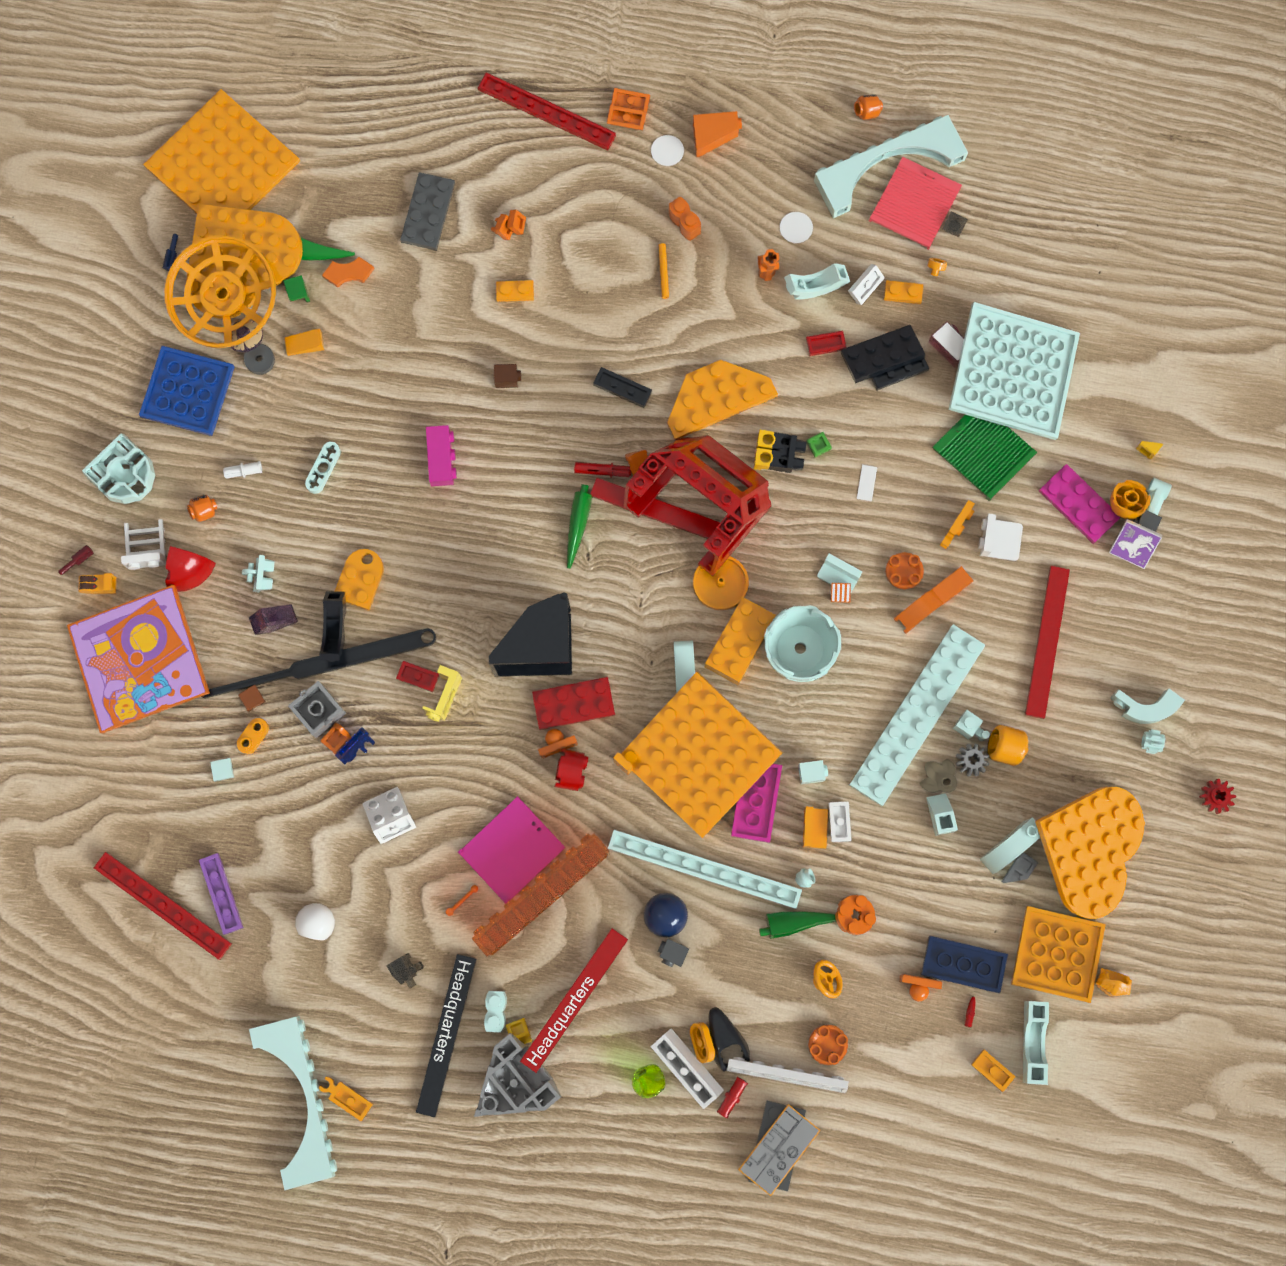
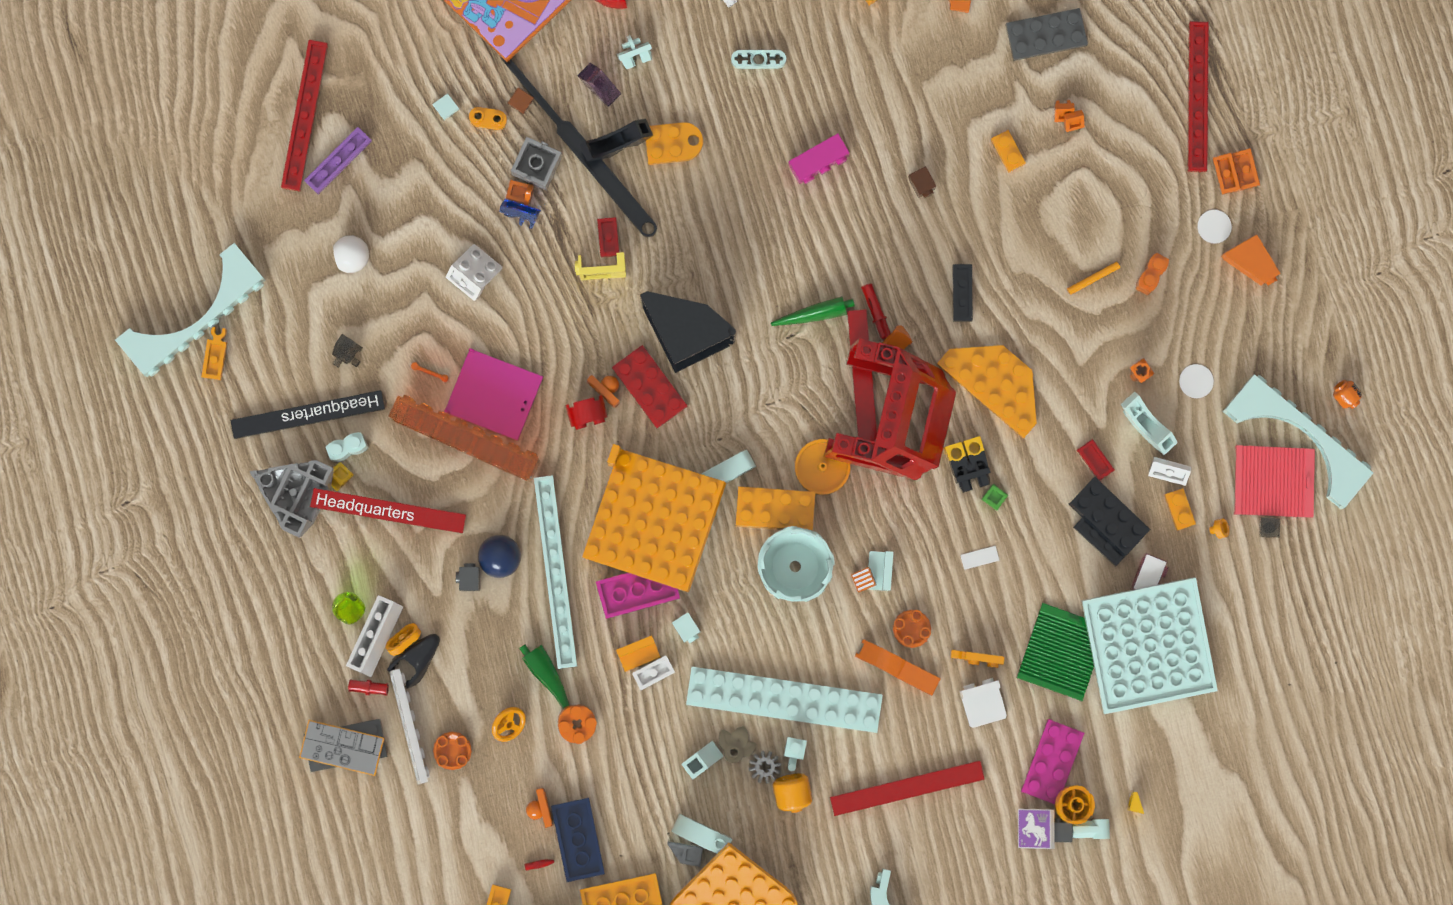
camera: 60 degrees right, 5 degrees up
light aqua plate [795,868,815,888] -> none

